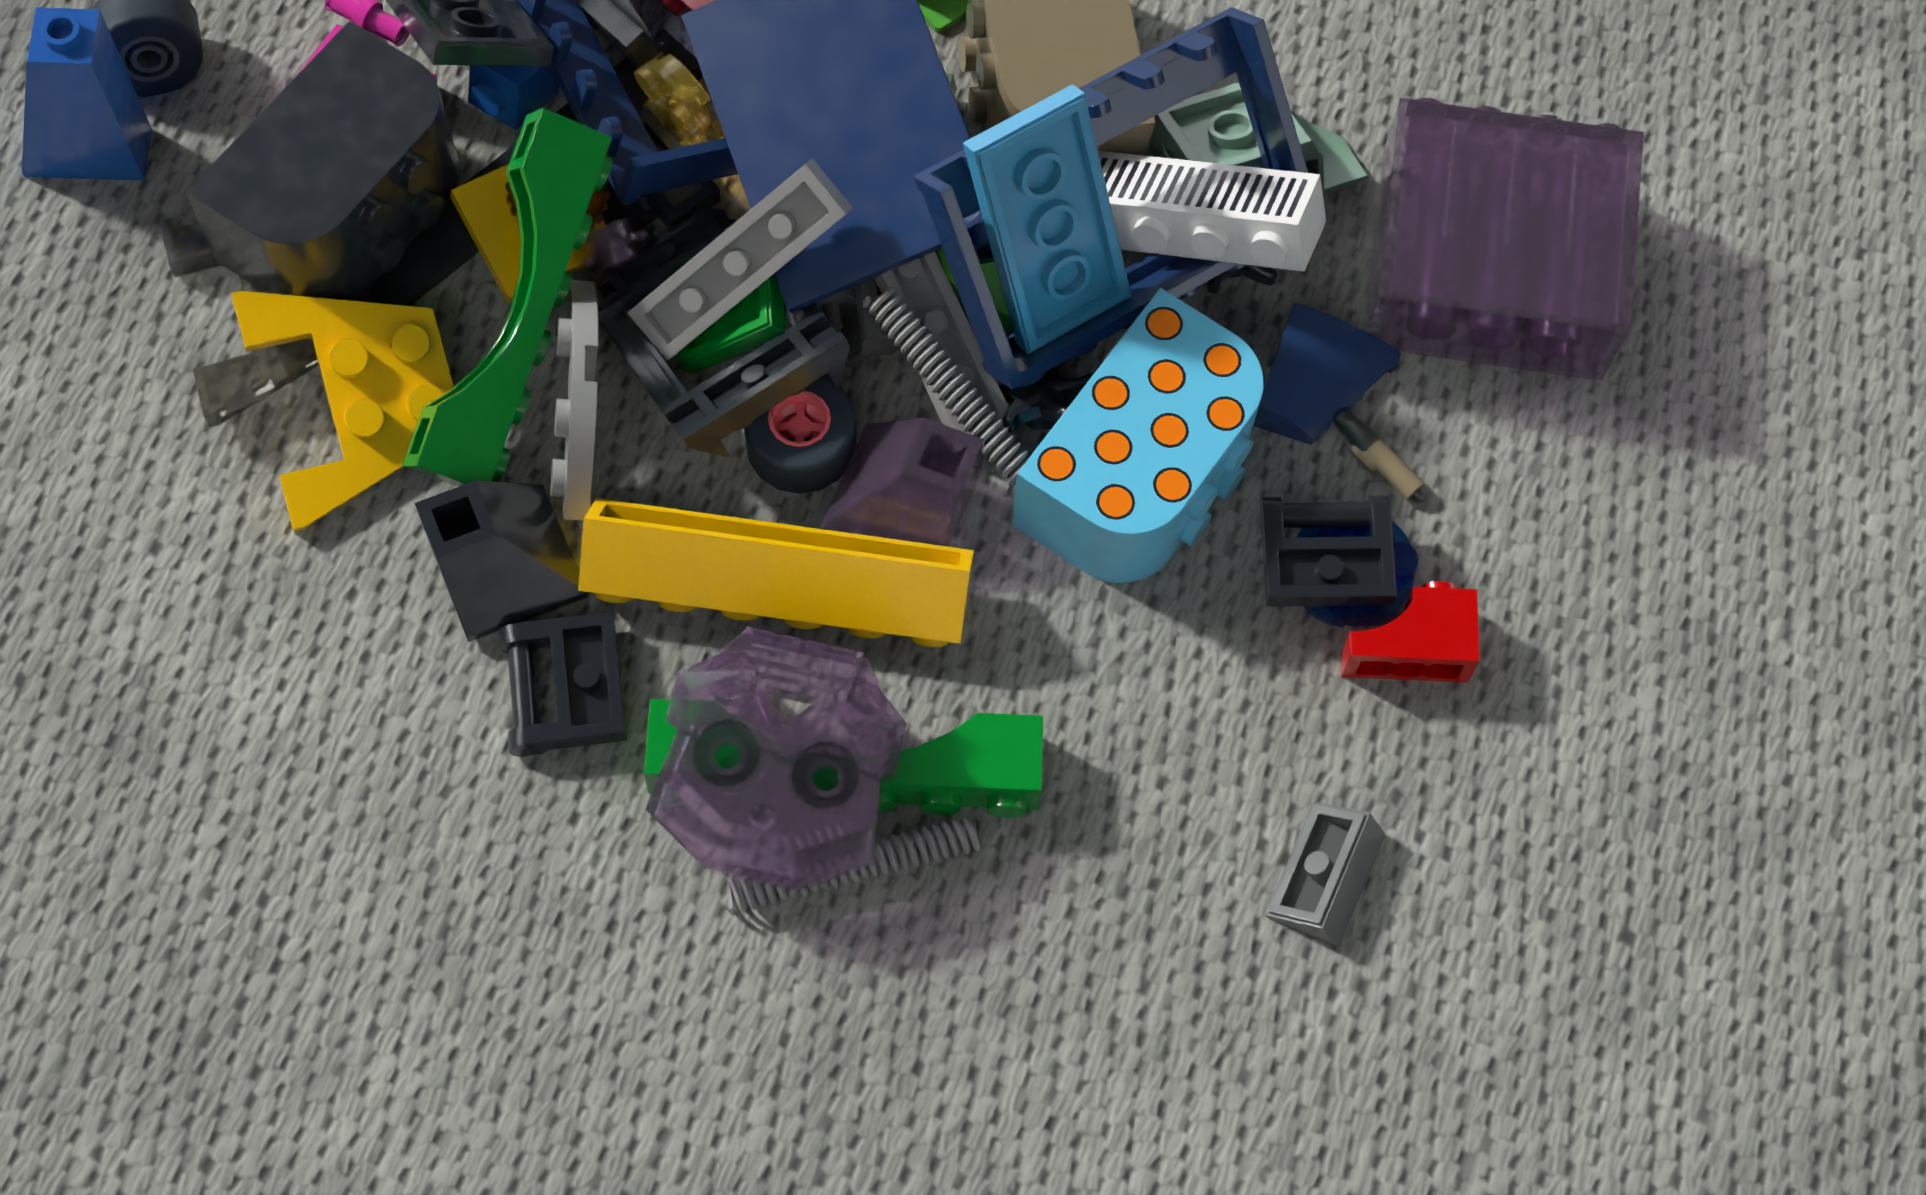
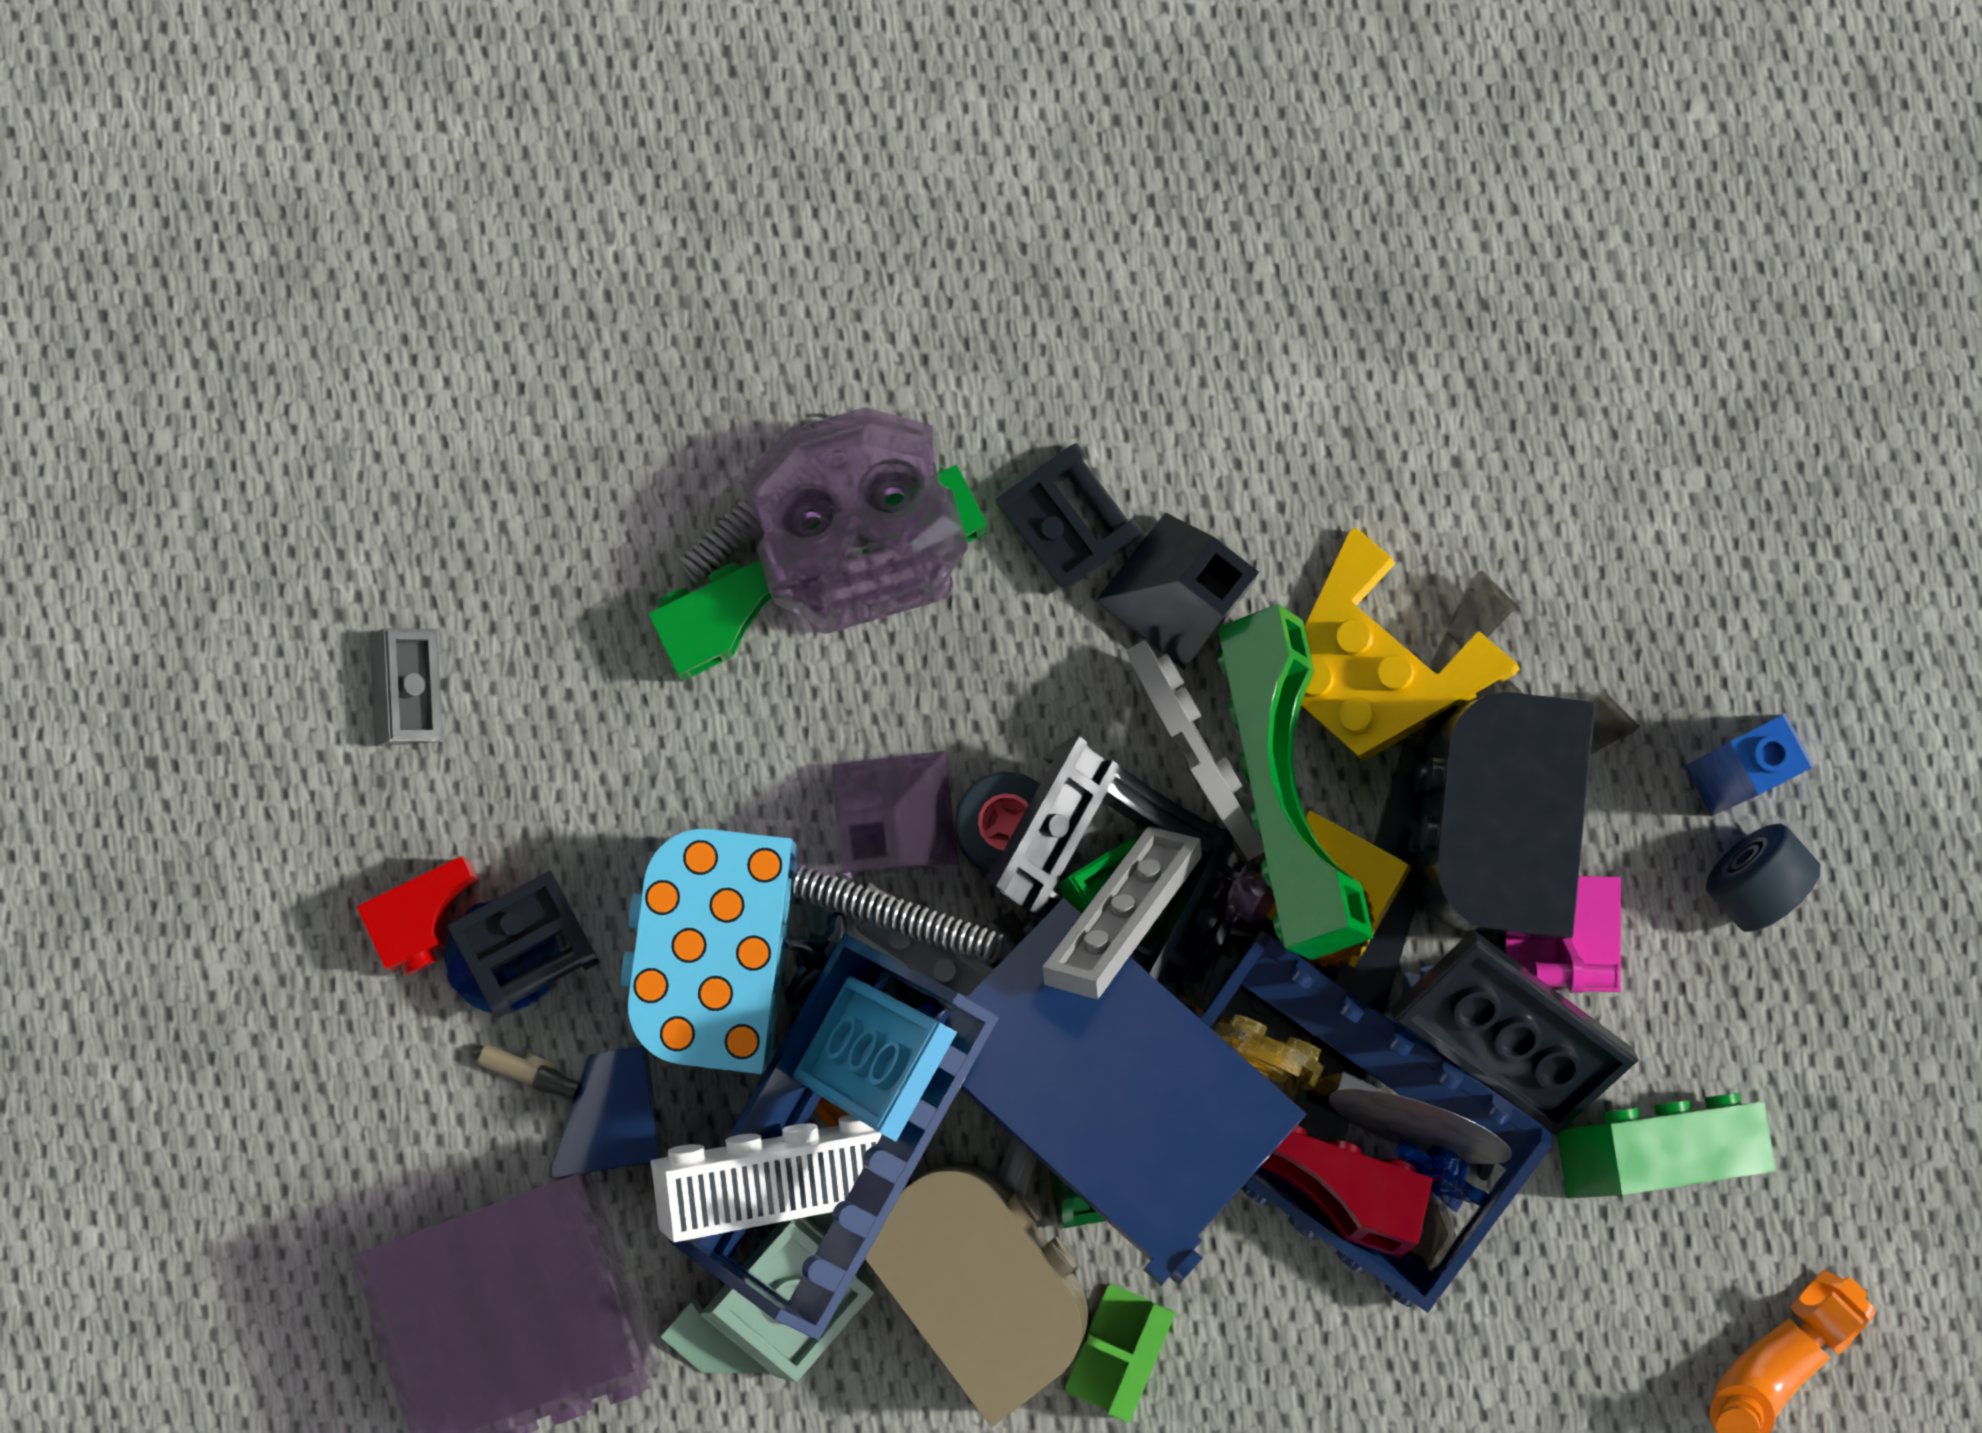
camera: 155 degrees right, 15 degrees up
yellow brick [578,498,974,647] -> none

